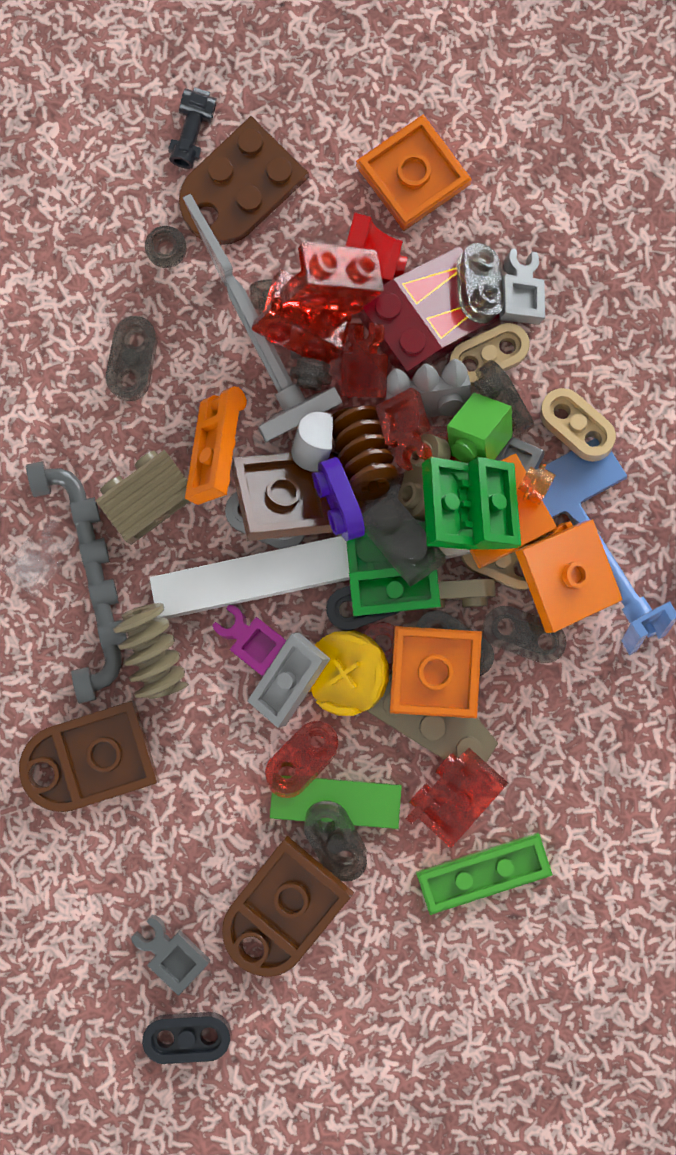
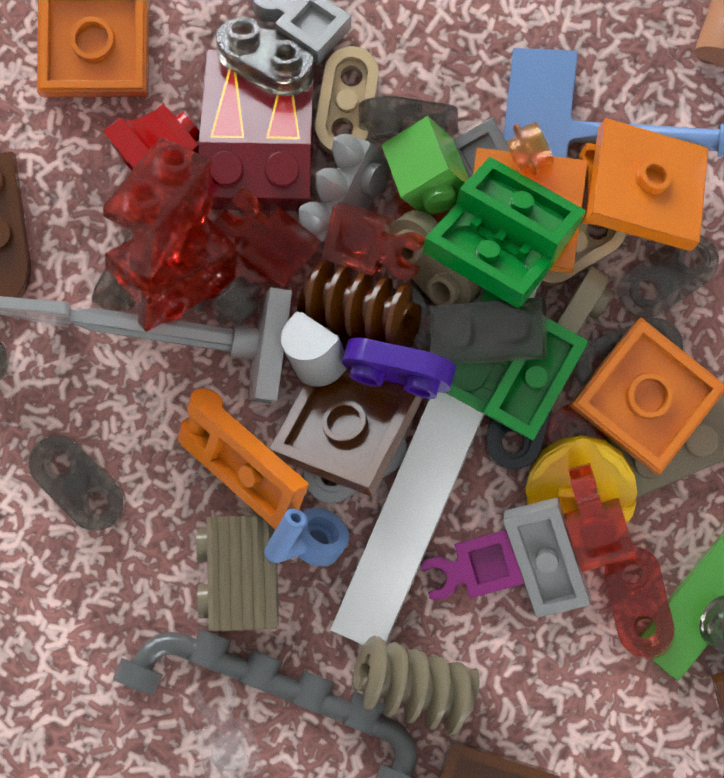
camera: 60 degrees left, 0 degrees up
tan plate [540,388,616,462] -> none
none -> medium blue plate [264,508,349,566]
none -> clear red plate [564,463,637,572]

